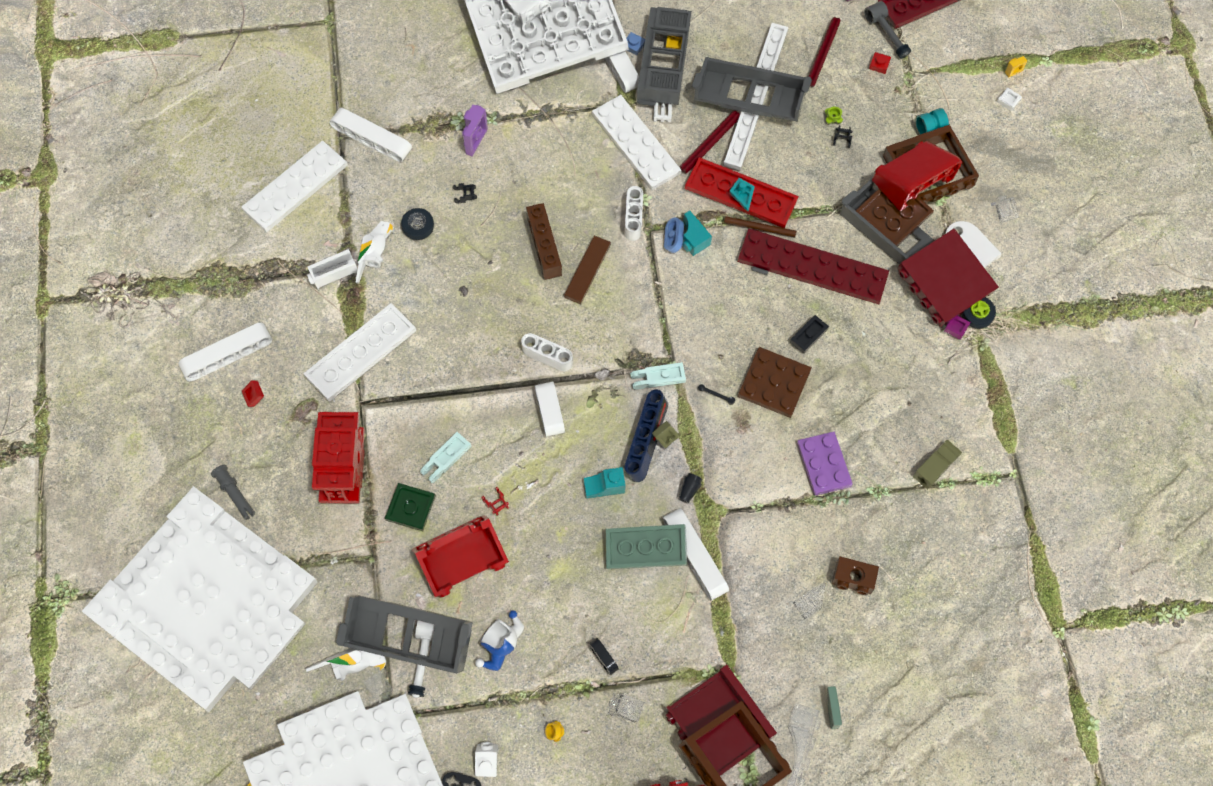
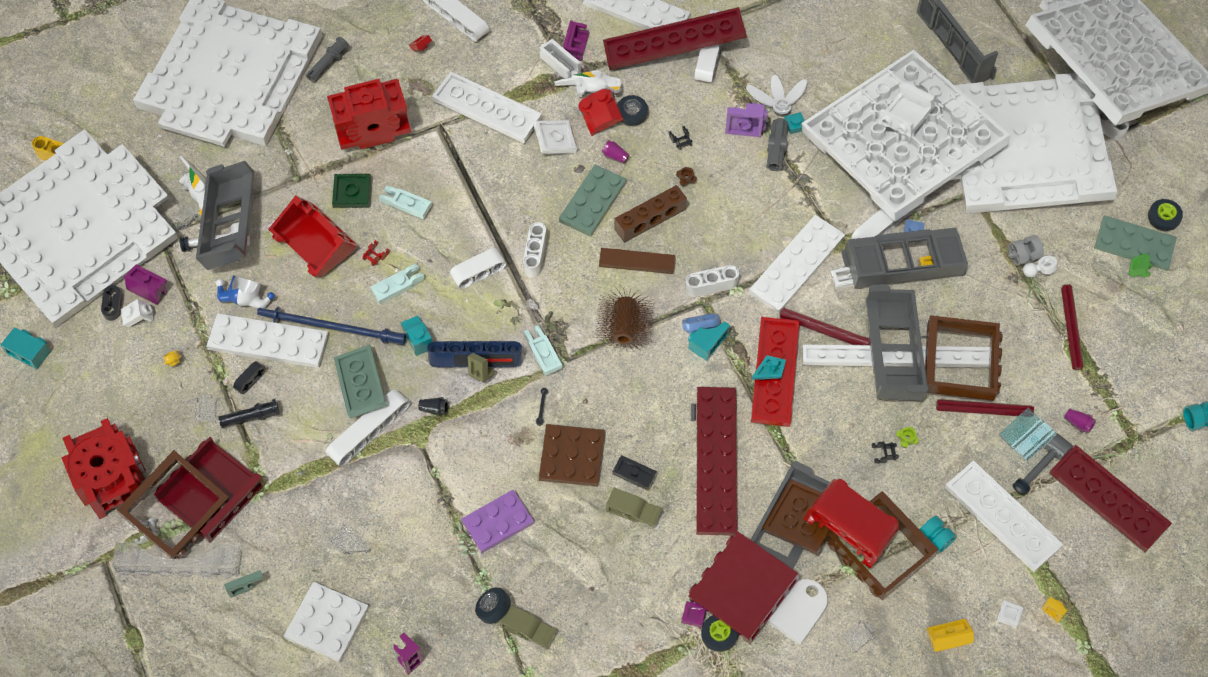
camera: 75 degrees right, 5 degrees down
reddish brown bar [724,216,797,238] -> none
reddish brown brick [832,556,879,595] -> none
red plate [869,52,891,74] -> none
none -> magenta hinge [124,264,167,305]
none -> white plate [206,313,329,368]
none -> black pin [218,399,280,428]
none -> dark blue bar [257,306,406,345]
none -> white plate [284,582,369,662]
none -> light aqua hinge [370,264,425,304]
none -> magenta hinge [393,632,424,675]
none -> black wheel [475,587,511,624]
none -> white tile [534,120,577,154]
none -> sand green plate [559,164,627,237]
none -> magenta hinge [563,20,589,61]
none -> red slope [578,89,623,136]
none -> reddish brown piece [595,288,655,352]
none -> magenta cone [602,140,630,163]
none -> dark red plate [603,7,747,70]
none -> olive piece [606,487,662,528]
none -> reddish brown plate [676,167,697,186]
none -> white plant [746,75,808,115]
none -> dark grey piece [766,118,788,171]
none -> teal plate [784,112,805,134]
none -> reddish brown window [925,315,1003,401]
none -> yellow slope [926,618,974,652]
none -> white plate [945,460,1063,573]
none -> clear light blue slope [999,408,1057,461]

